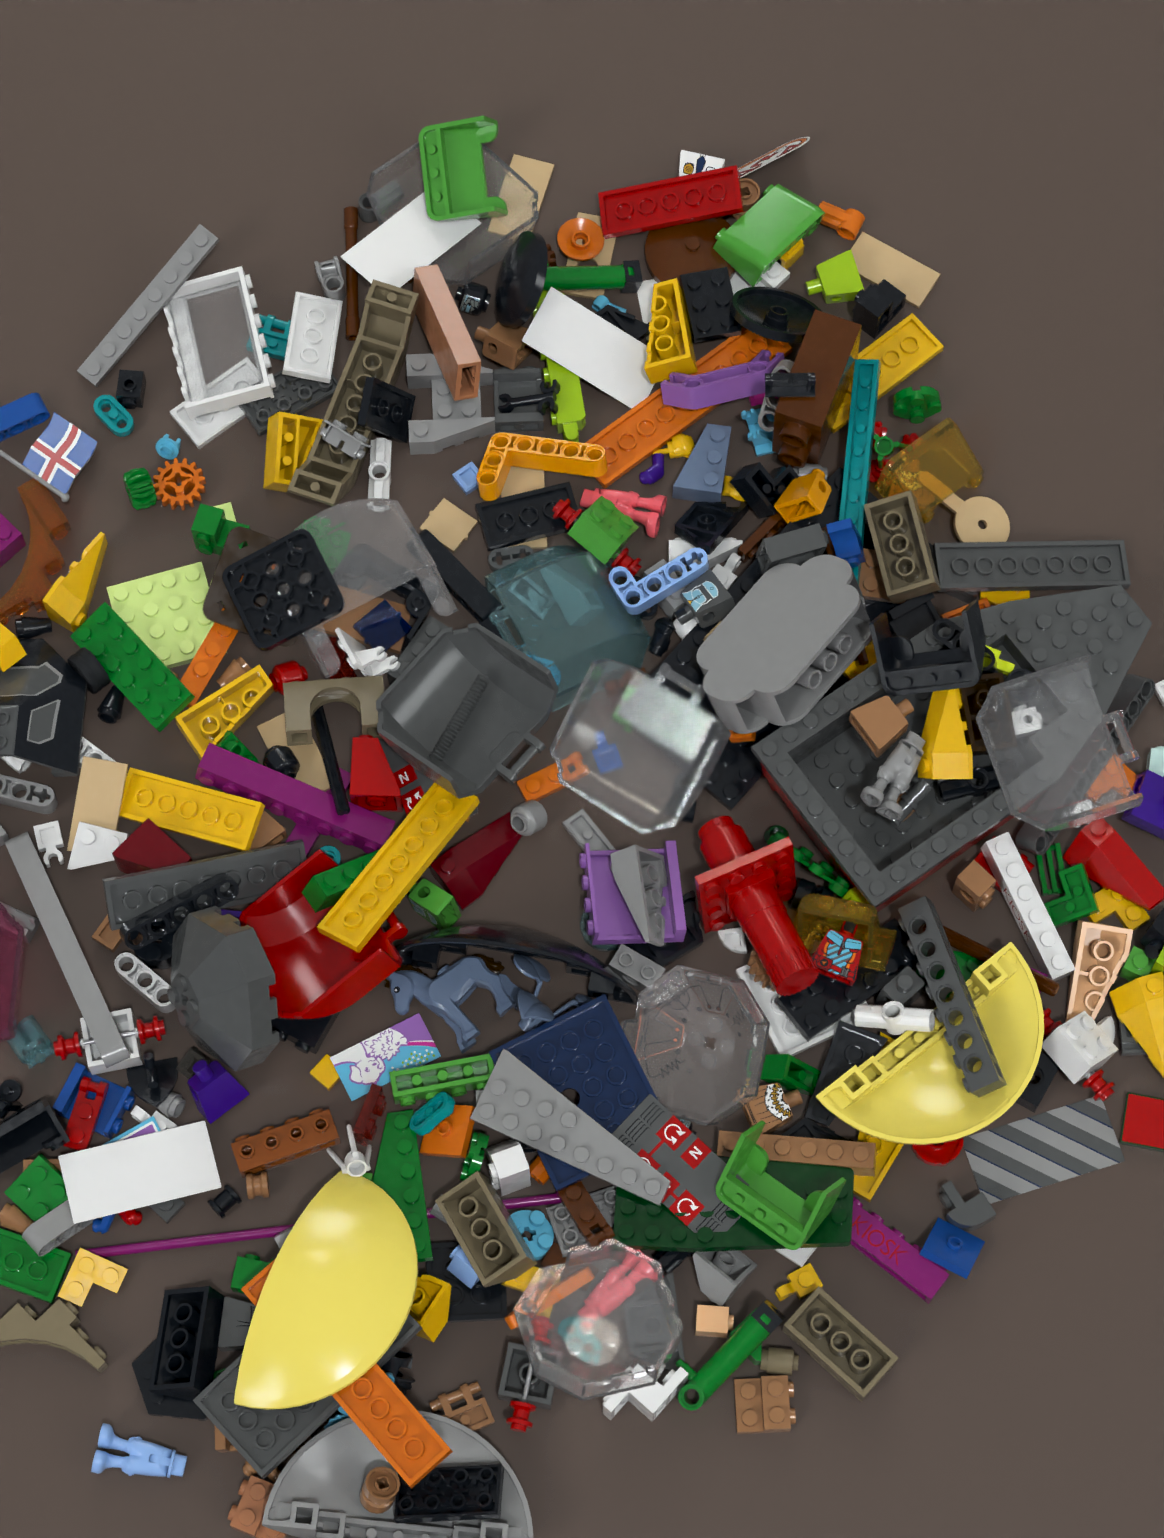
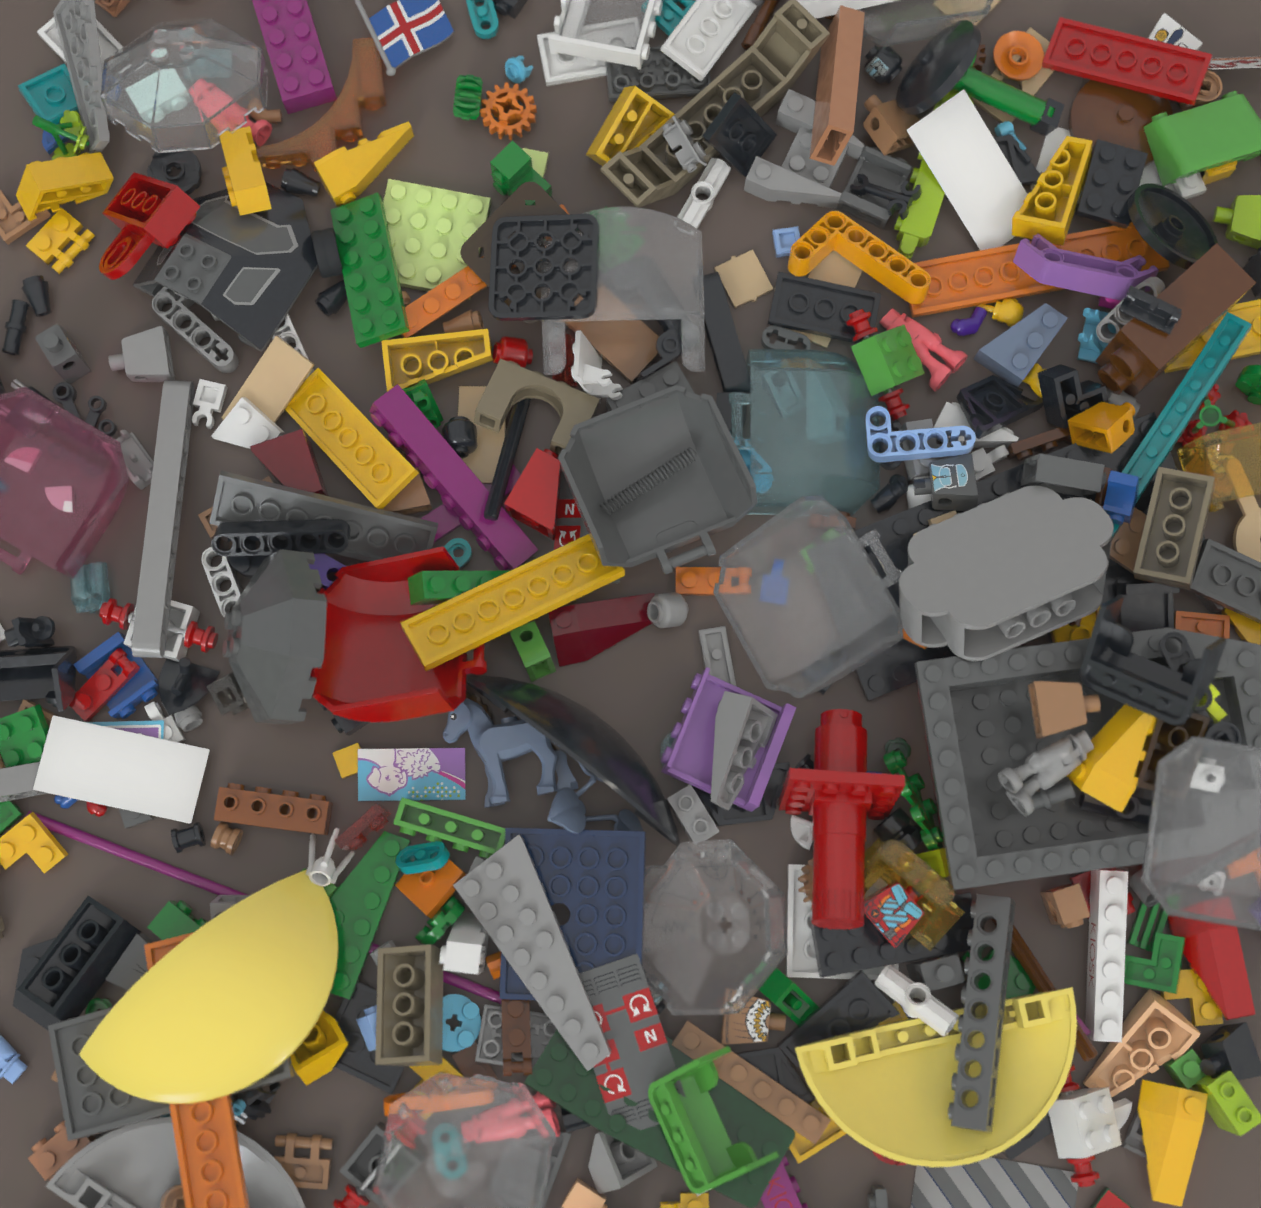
camera: 25 degrees right, 10 degrees up
dark purple torso [187,1060,250,1124] -> none
clear blue piece [353,599,412,655] -> none

